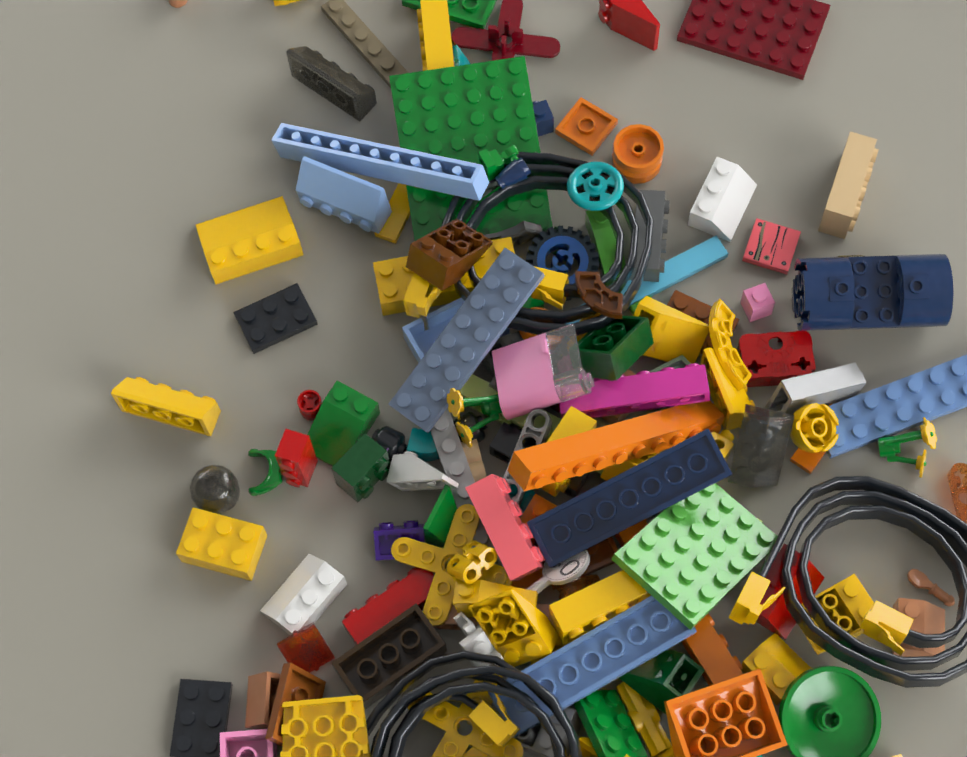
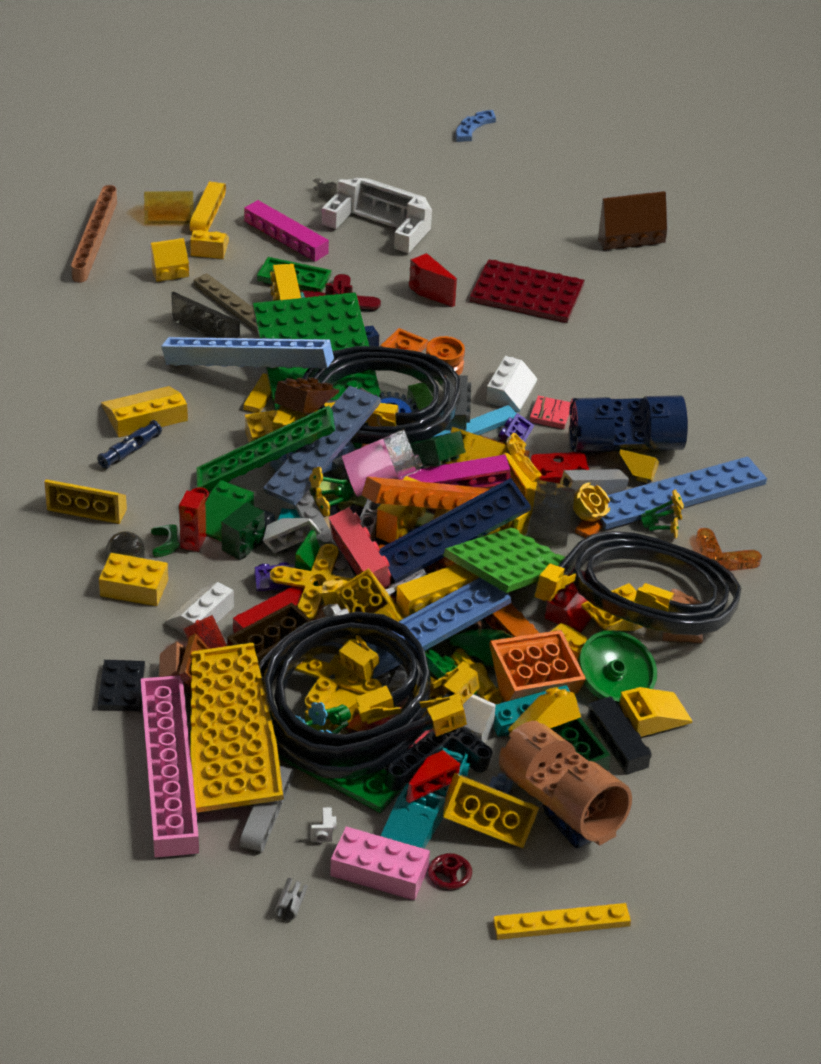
camera: 10 degrees left, 25 degrees down
black plate [233,283,318,354] -> none
light blue slope [296,156,392,234] -> none
yellow piece [447,540,497,584] -> none
green piece [478,146,519,181] -> none
dark blue cone [495,157,531,189] -> none
teal plate [567,162,624,211] -> none
reddish brown tile [575,271,623,319] -> none
bright pink brick [740,283,775,322] -> none
tan brick [818,131,879,239] -> none
none -> dark blue piece [97,420,162,469]
none -> green plate [196,406,335,491]
none -> dark purple bracket [497,413,534,442]
none -> yellow slope [619,449,659,483]

